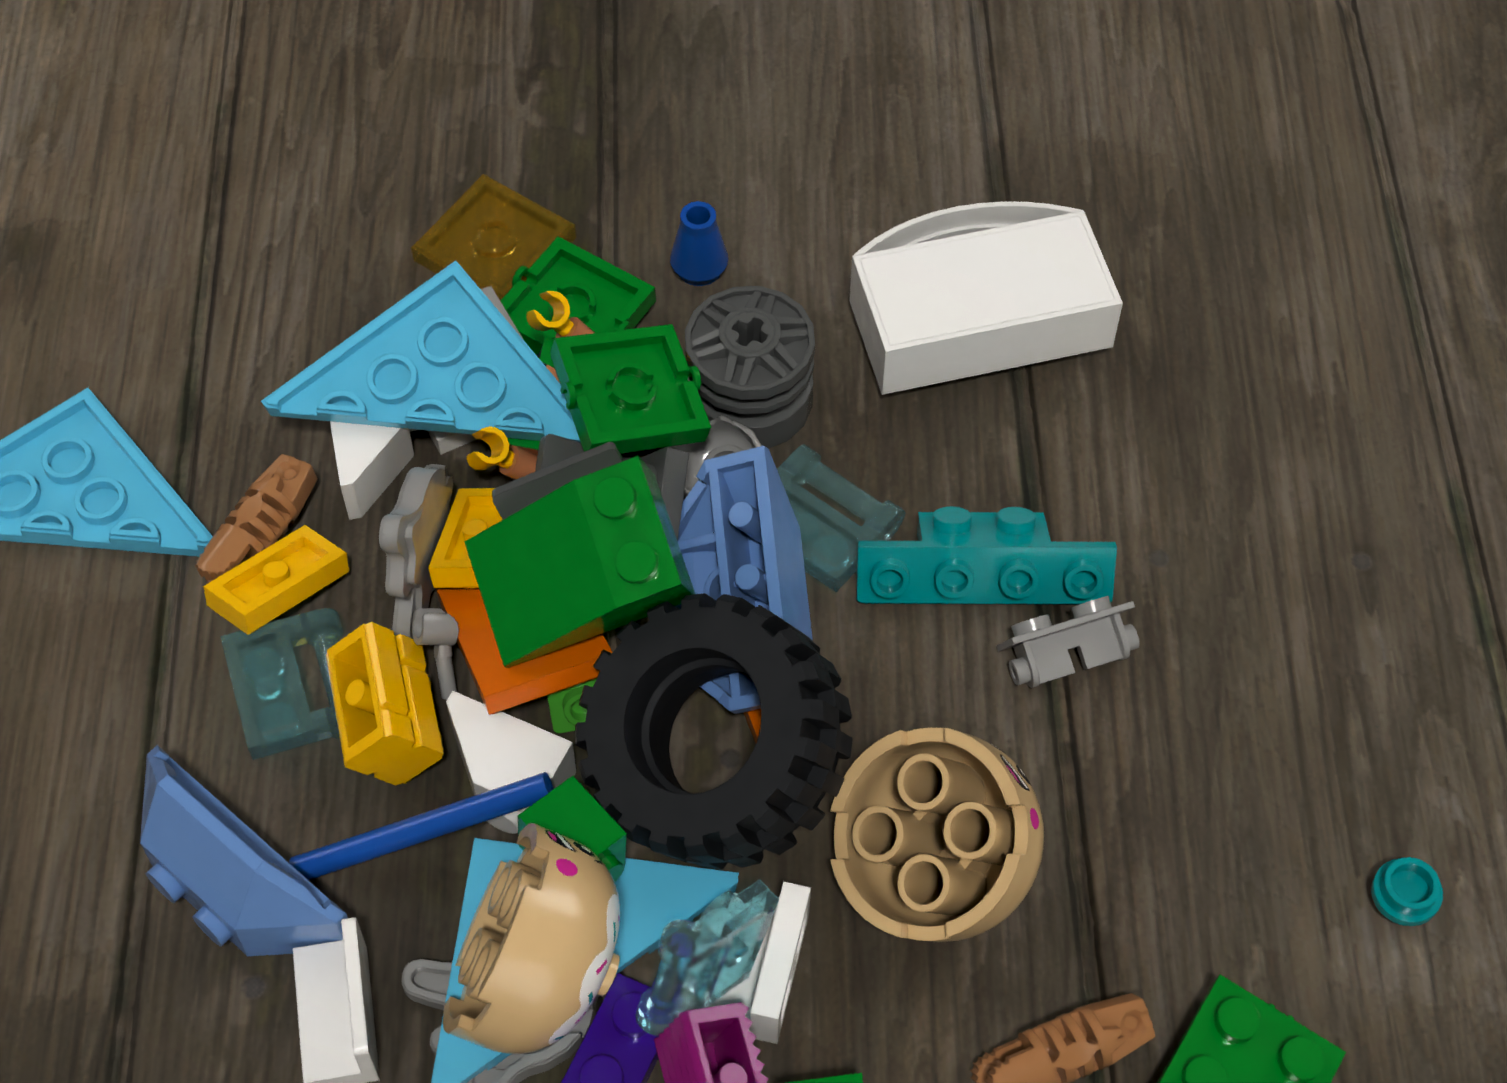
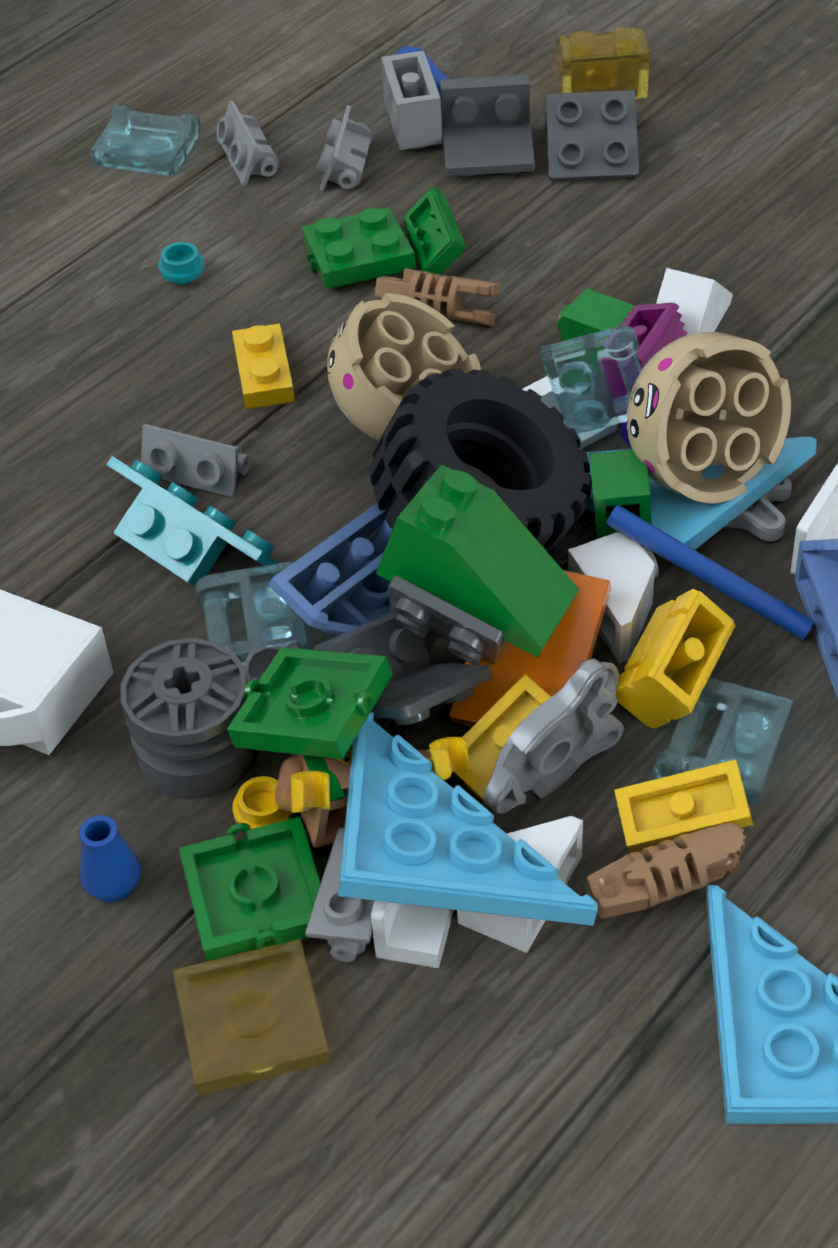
camera: 135 degrees left, 10 degrees down
none -> yellow plate [232,324,295,409]

